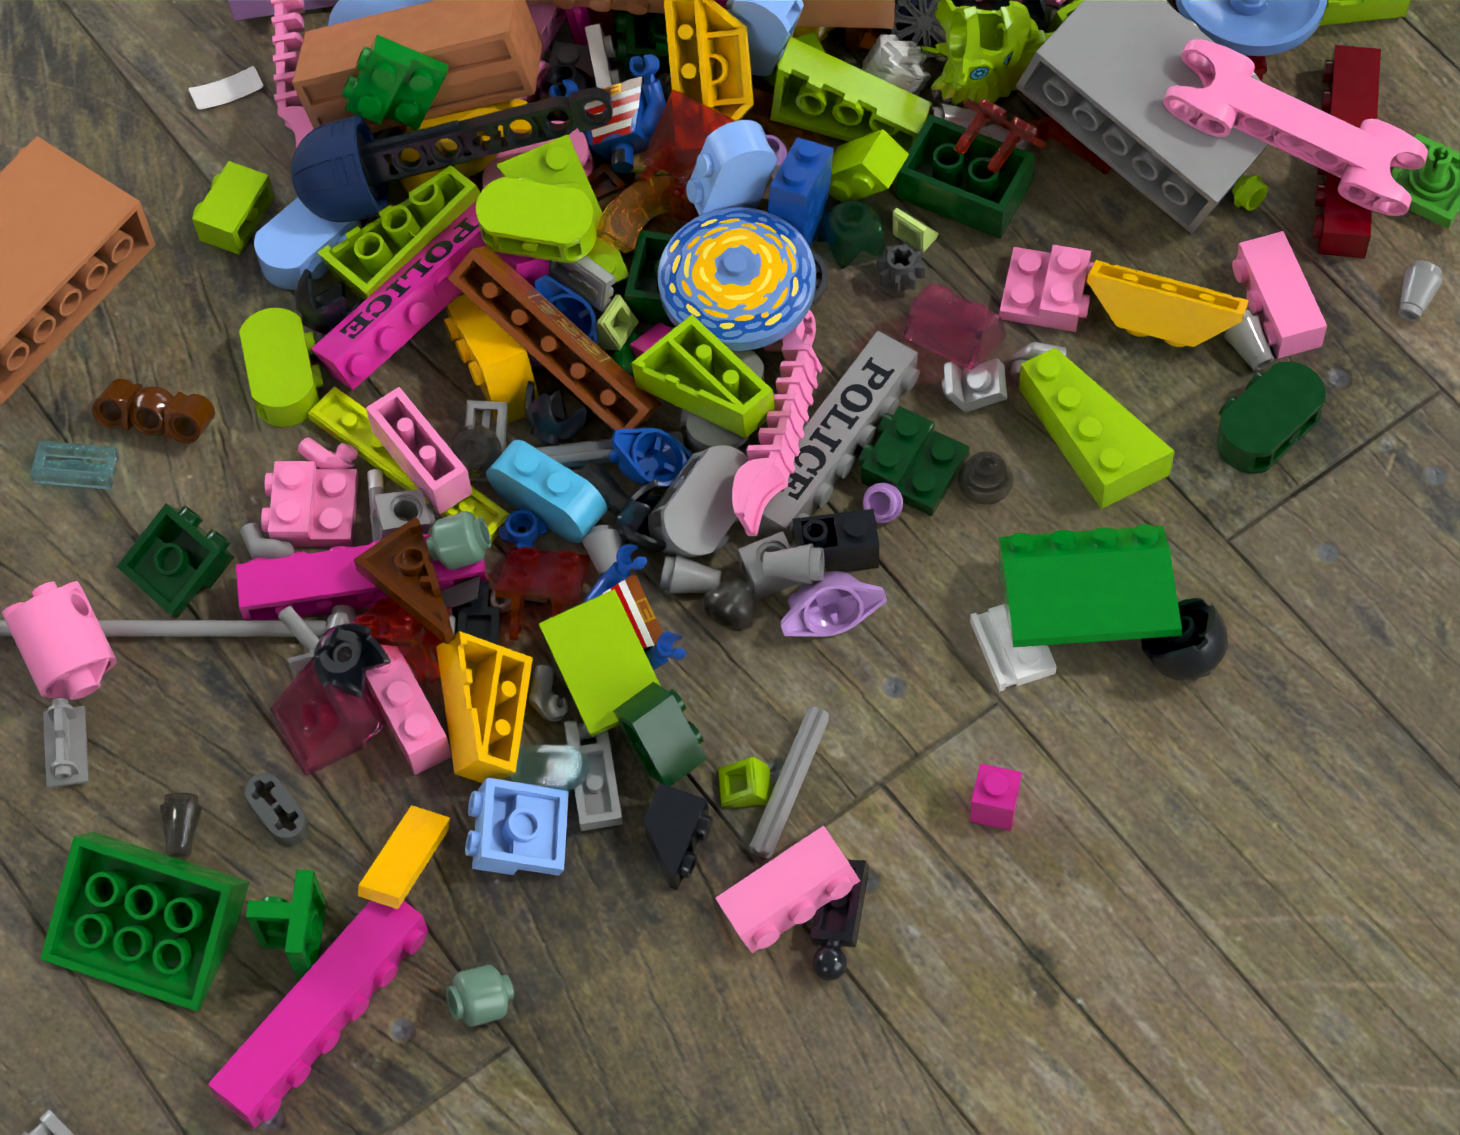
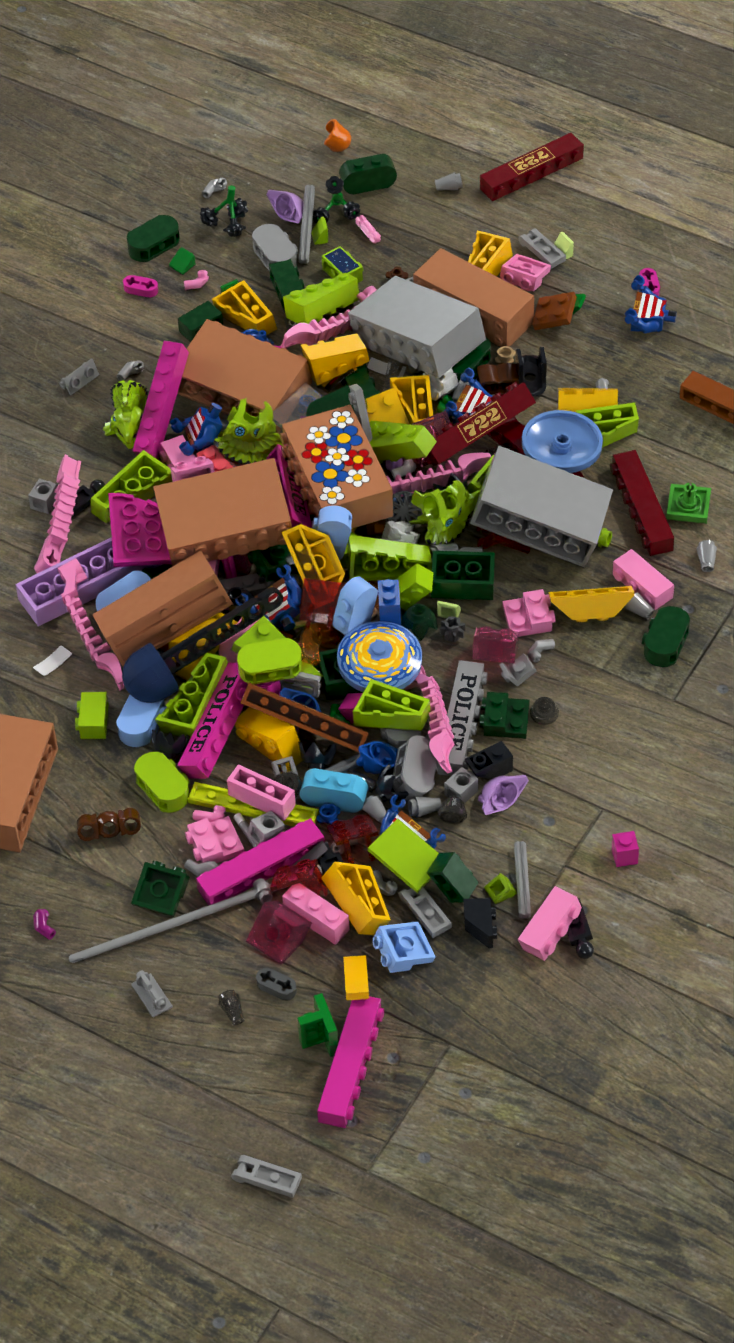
camera: 25 degrees left, 10 degrees down
bright pink cylinder [2,581,117,700] -> none
clear light blue tile [30,441,120,490] -> none
green slope [40,832,249,1011] -> none
light grey plant [278,606,347,673] -> none
black piece [314,623,391,698] -> none
green plate [341,35,449,130] -> none
reddish brown wing [354,517,455,644] -> none
sand green head [427,511,491,570] -> none
sand green head [445,964,514,1027] -> none
clear light blue tile [510,745,589,790] -> none
white plate [585,24,621,89] -> none
yellowish green slope [596,295,639,351] -> none
light grey cone [763,543,825,585] -> none
lavender plate [863,483,903,523] -> none
clear red plate [954,97,1046,173] -> none
white plate [970,604,1057,692] -> none
green slope [999,524,1182,647] -> none
lime wedge [1019,347,1175,509] -> none
black cylinder [1141,598,1228,681] -> none
bright pink piece [1163,39,1428,216] -> none

